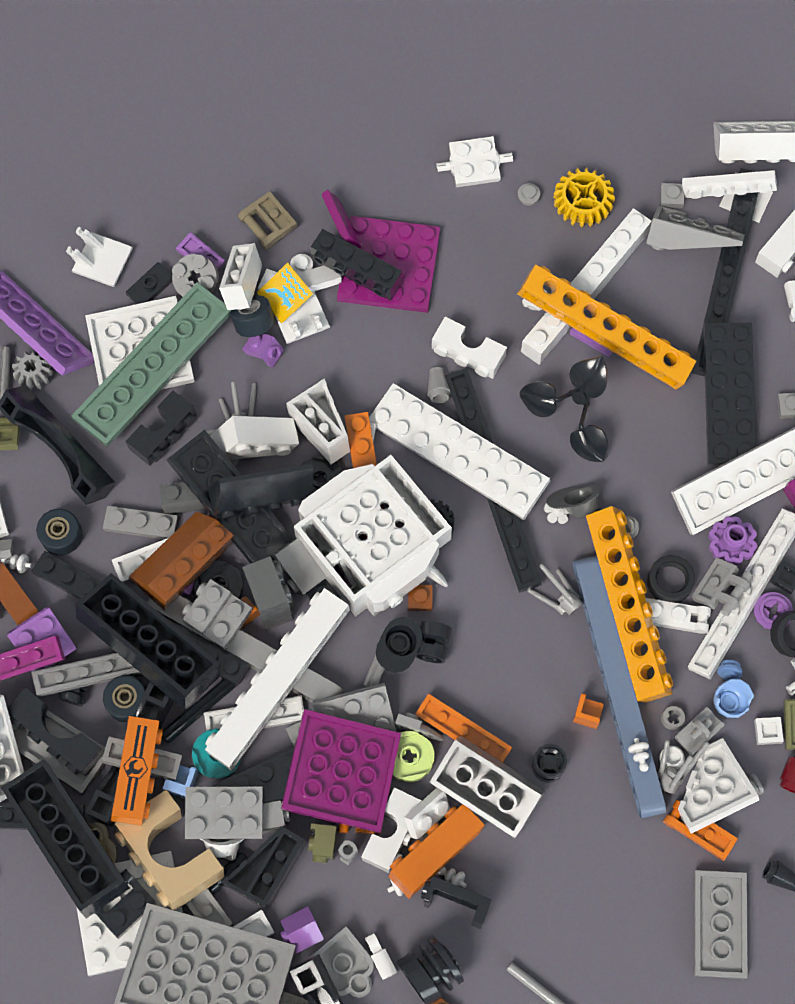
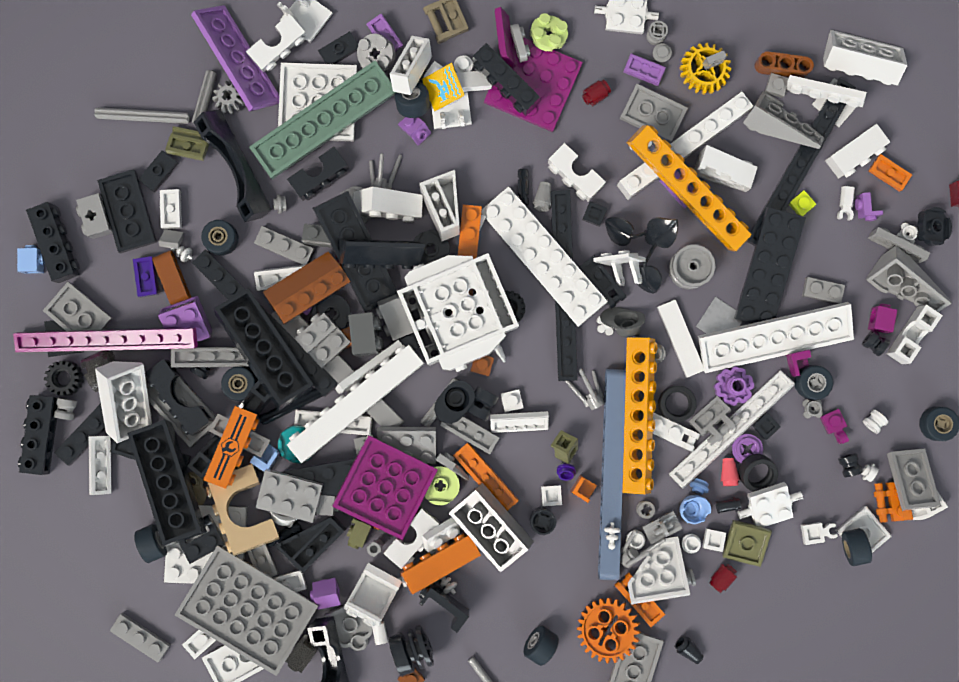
camera: 10 degrees right, 15 degrees up
none -> black wheel [134,524,167,563]
none -> white arch [246,14,306,72]
none -> light grey plate [273,194,286,214]
none -> white tile [335,340,402,394]
none -> white panel [344,563,402,627]
none -> light grey plate [440,417,499,454]
none -> white plate [490,411,549,433]
none -> white plate [501,390,523,412]
none -> light grey plate [510,24,530,63]
none -> black axle [518,168,529,206]
none -> black wheel [523,626,559,666]
none -> yellowish green plate [530,13,568,51]
none -> white plate [541,485,562,506]
none -> olive brick [551,430,578,464]
none -> dark purple plate [557,463,576,481]
none -> orange gear [577,598,641,663]
none -> black plate [579,255,627,309]
none -> dark red brick [582,79,611,106]
none -> black plate [582,202,607,227]
none -> white plate [593,251,646,286]
none -> light grey plate [620,84,688,143]
none -> medium lavender plate [623,53,666,86]
none -> light grey wheel [646,21,668,45]
none -> white tile [657,300,704,378]
none -> light grey wheel [668,245,716,290]
none -> white plate [681,534,701,553]
none -> white wedge [694,145,757,192]
none -> flat silver sticker [696,297,742,334]
none -> light grey tile [702,50,727,70]
none -> black pin [715,497,741,514]
none -> coral cone [721,458,740,486]
none -> dark orange beam [754,52,814,78]
none -> neon yellow plate [789,190,816,216]

